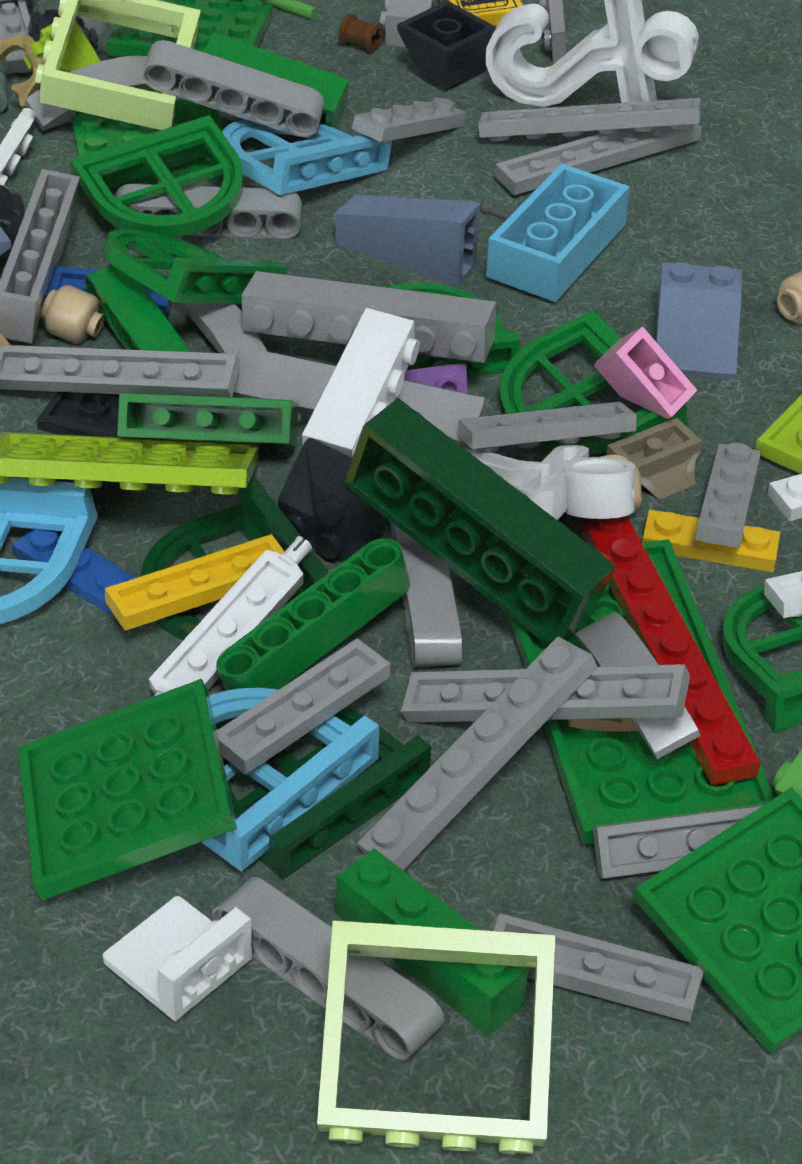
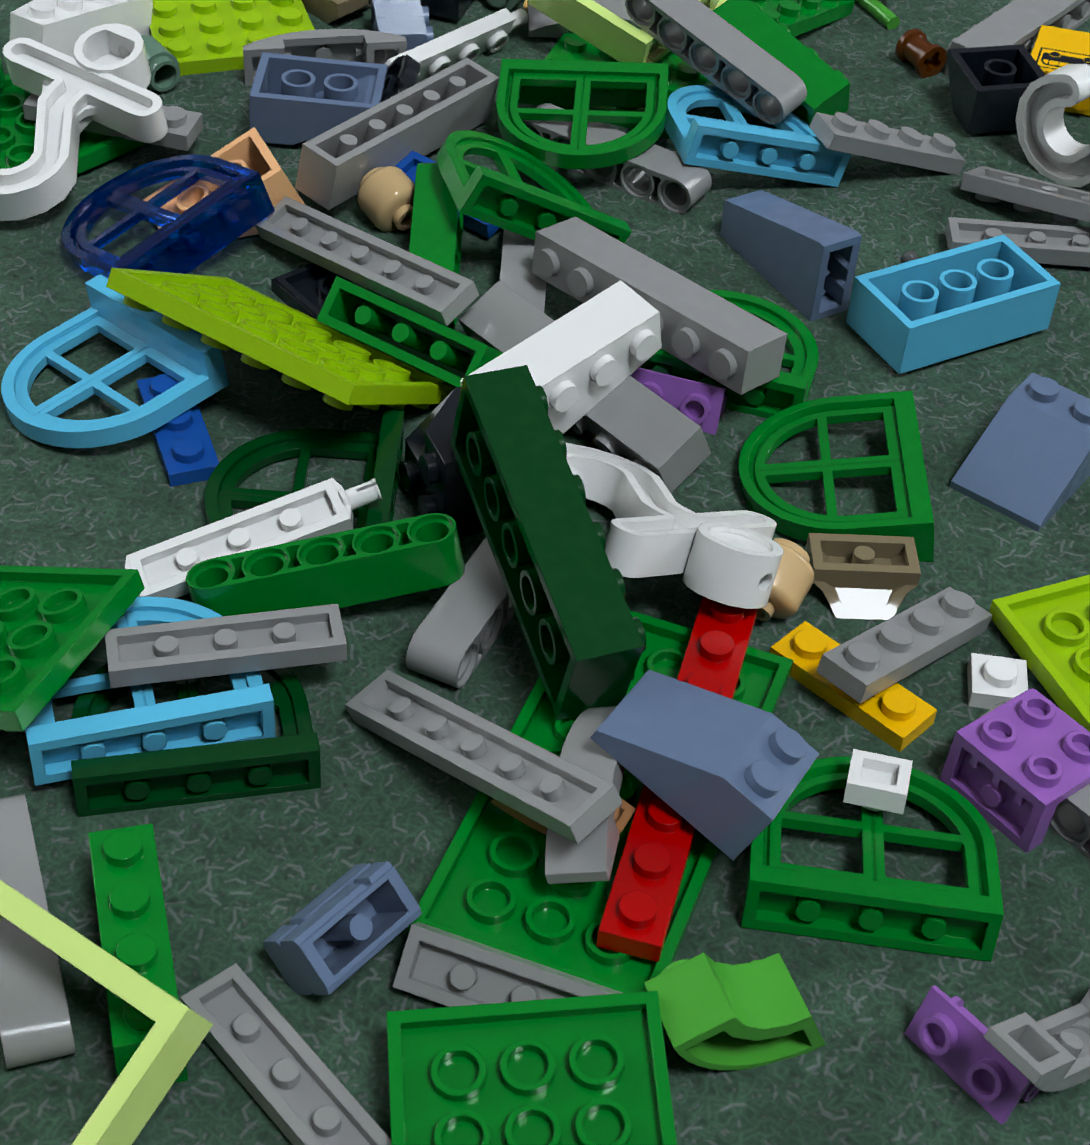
camera: 30 degrees right, 0 degrees up
yellow plate [105,534,285,631] -> none
light grey plate [357,636,598,870] -> none
light grey plate [458,402,637,453] -> none
bright pink slope [593,326,697,419] -> none
none -> sand blue brick [263,861,422,995]
none -> sand blue slope [590,670,820,860]

